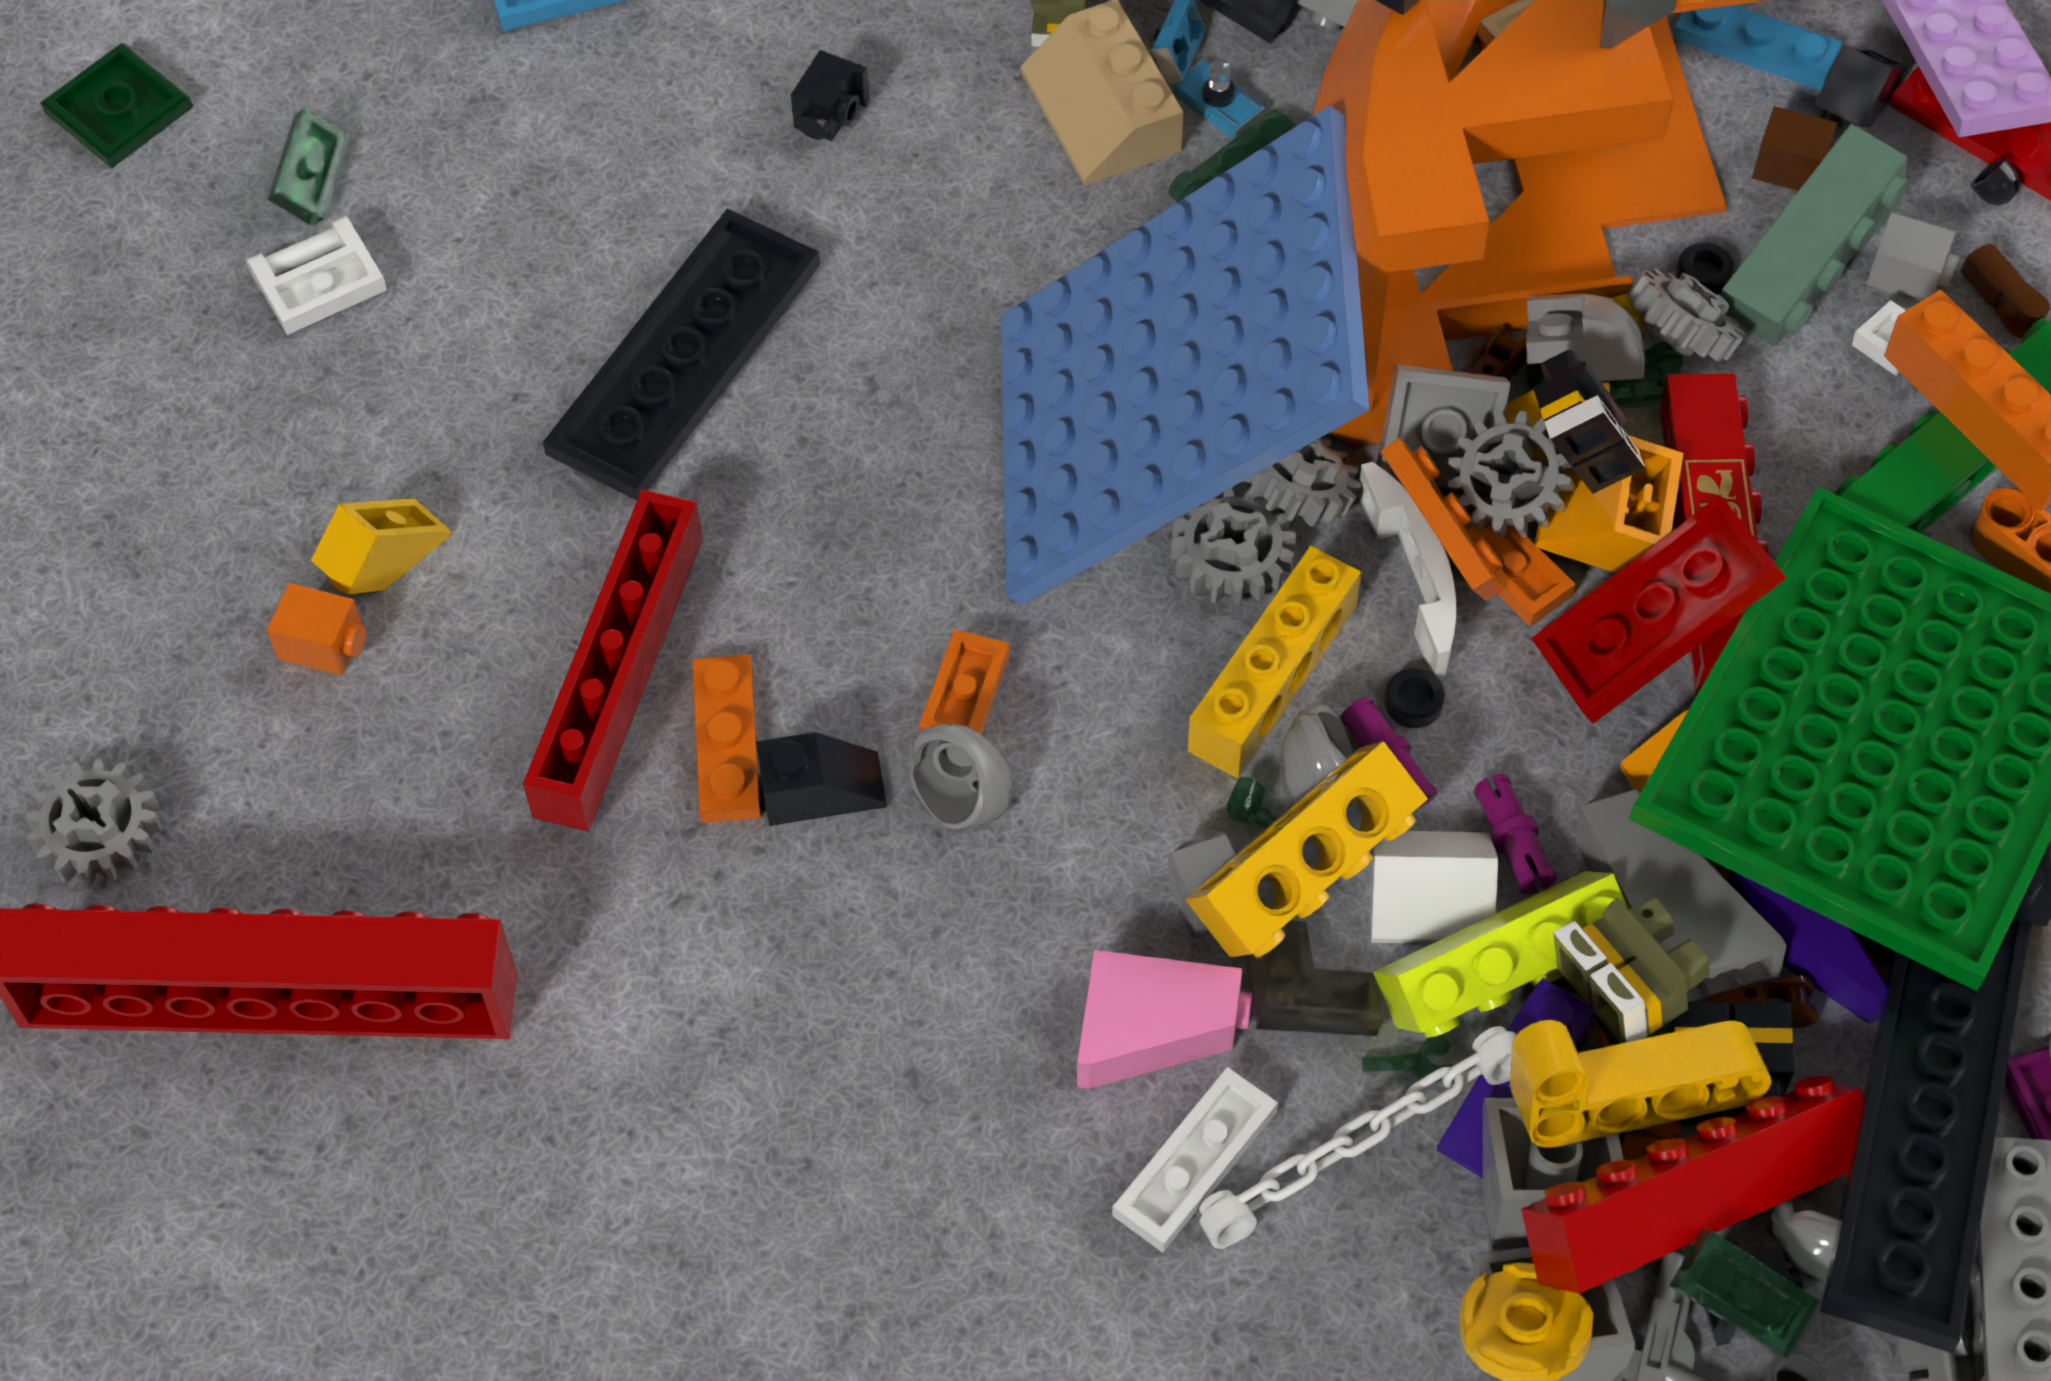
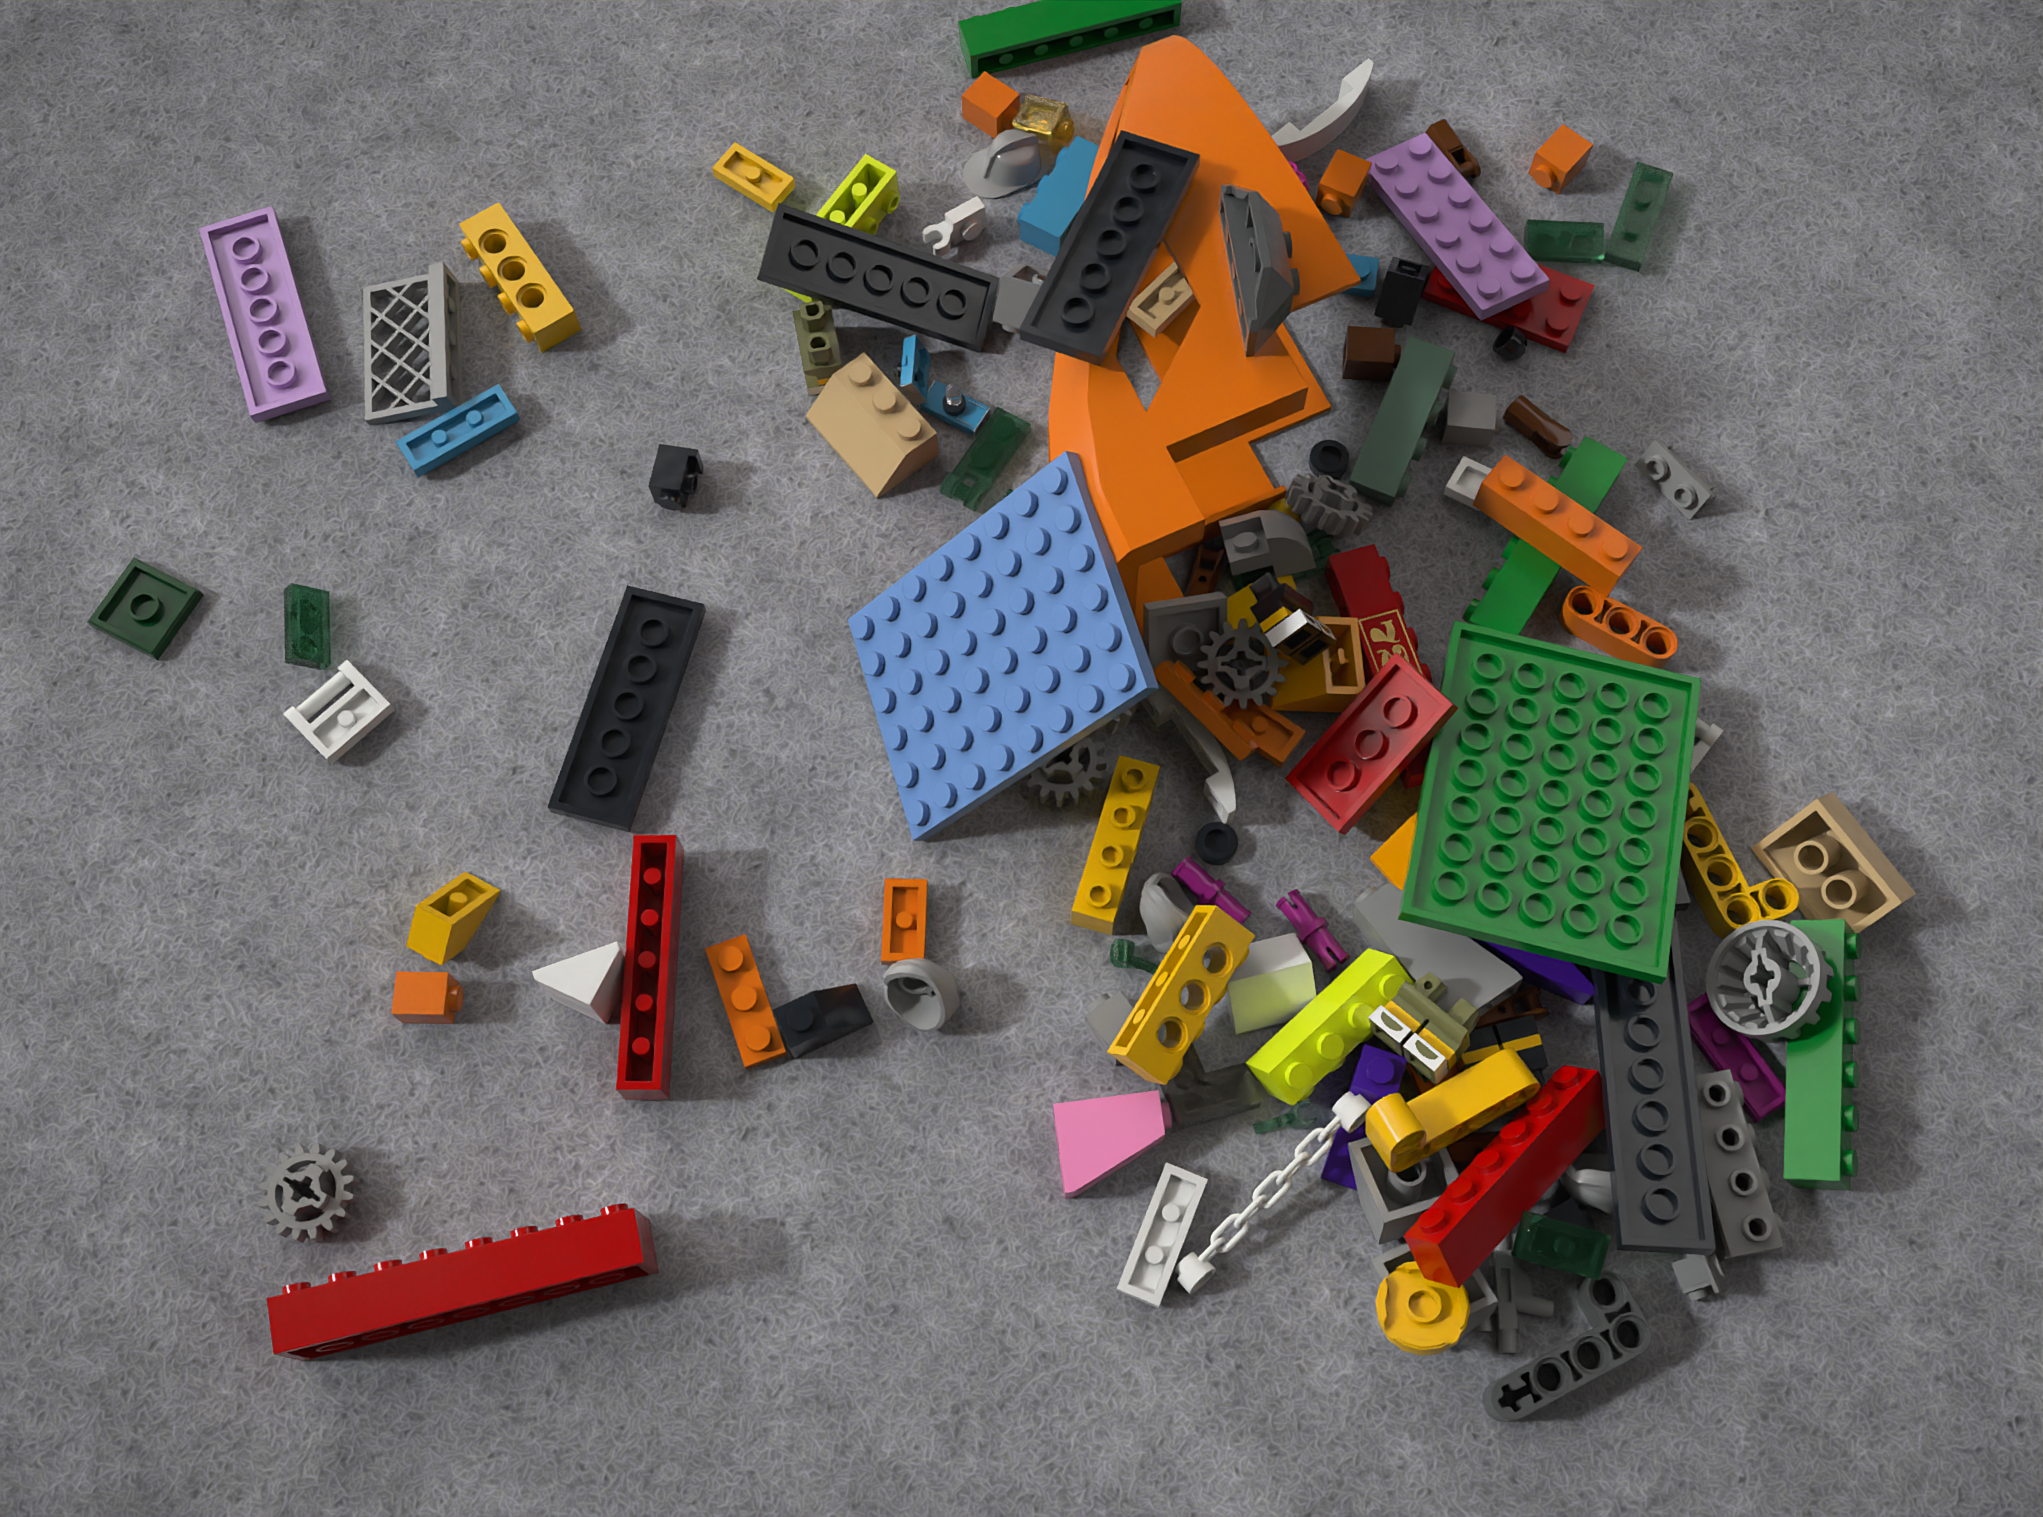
camera: 15 degrees left, 10 degrees up
none -> white slope [532,941,625,1024]

